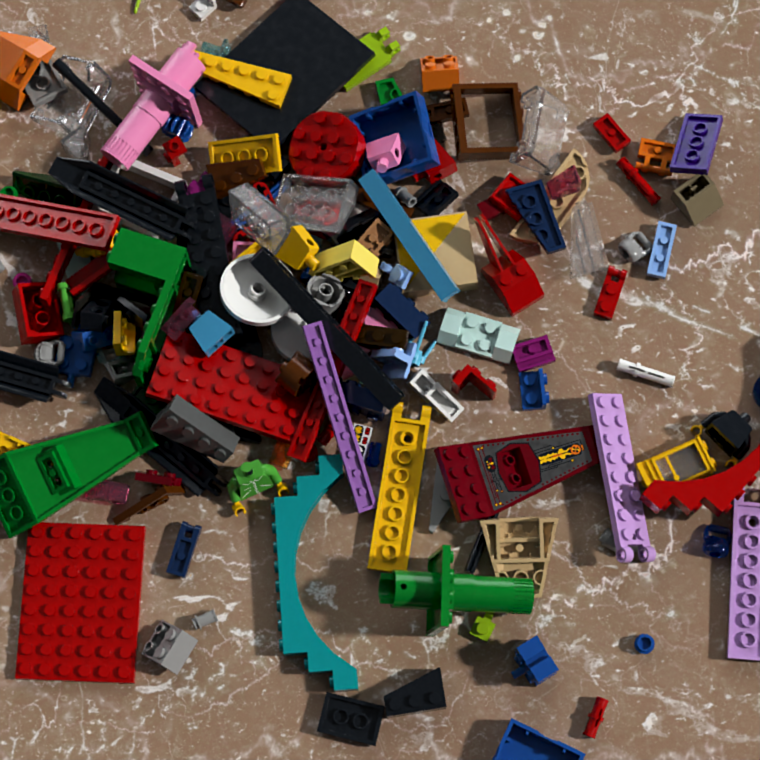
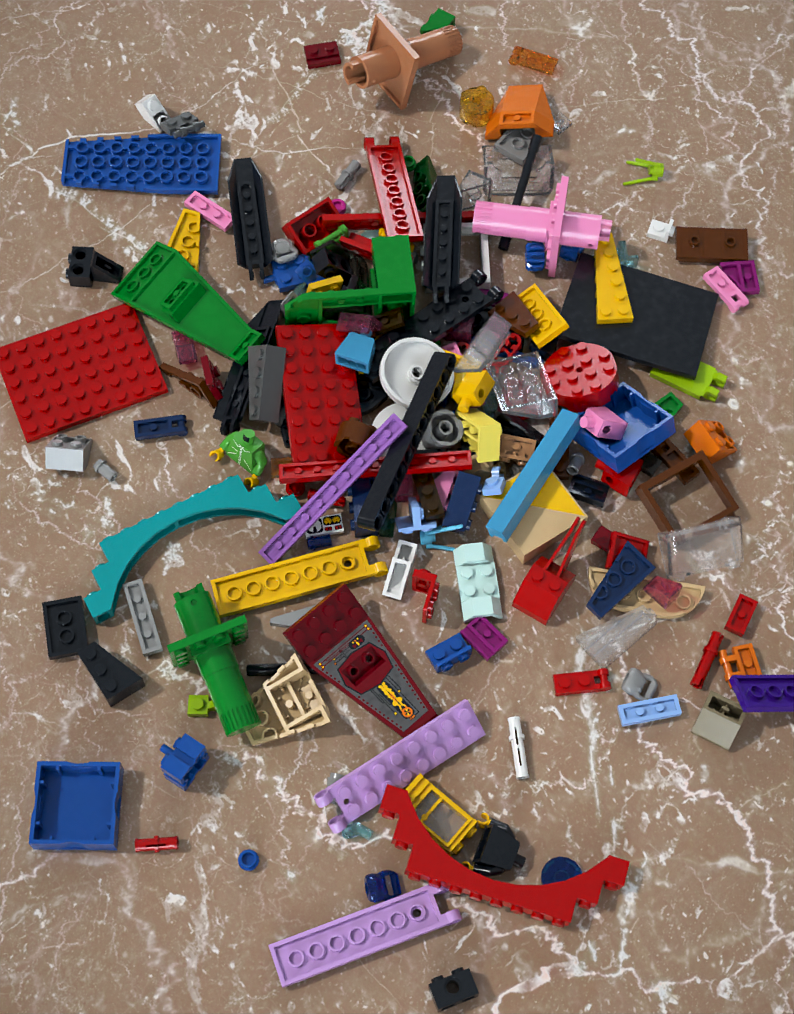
camera: 60 degrees right, 10 degrees down
red bracket [162,136,187,167] -> none
none -> light grey plate [123,578,163,657]
none -> clear light blue arm [342,822,374,840]

